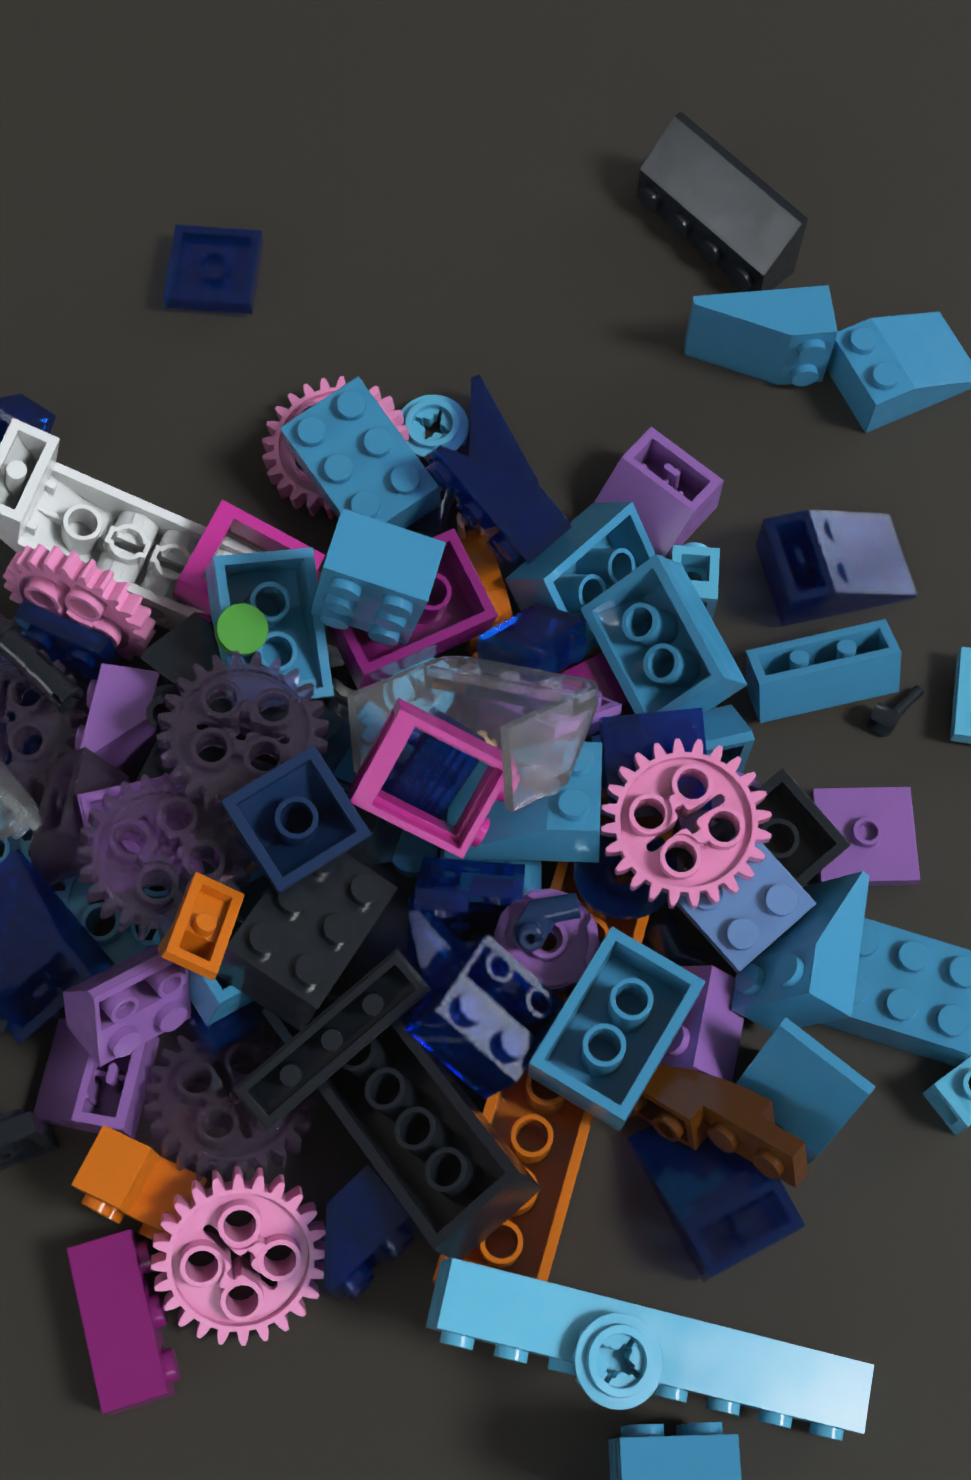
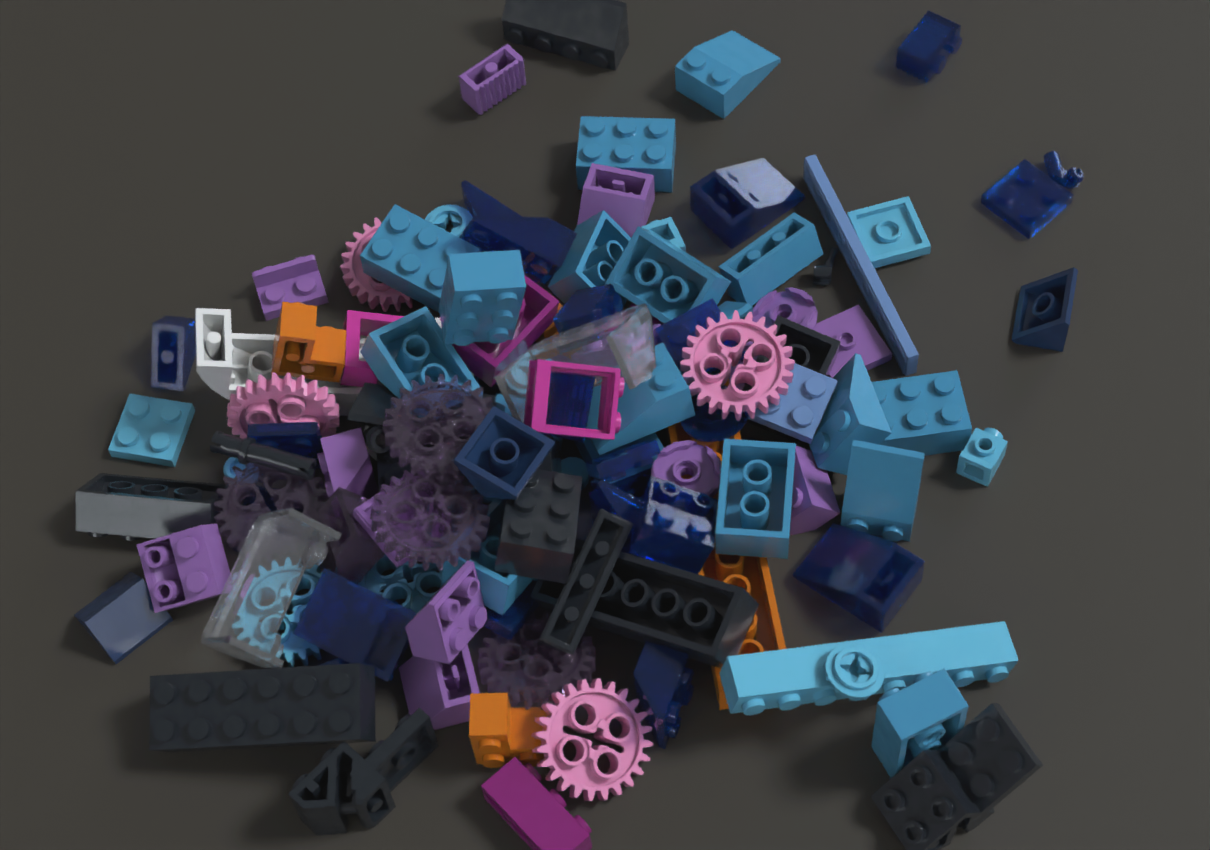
camera: 20 degrees left, 10 degrees down
orange slope [157,872,245,981] -> none
clear blue plate [163,225,264,314] -> none
bright green tile [214,603,268,657] -> none
dark blue arm [512,892,581,952] -> none
reddish brown slope [629,1065,808,1188] -> none
dark azure slope [684,285,838,386] -> none
none -> medium lavender bracket [252,255,329,321]
none -> orange brick [271,302,346,383]
none -> medium lavender brick [458,44,526,114]
none -> dark azure brick [576,116,676,192]
none -> medium lavender plate [752,288,818,330]
none -> medium blue tile [803,154,919,376]

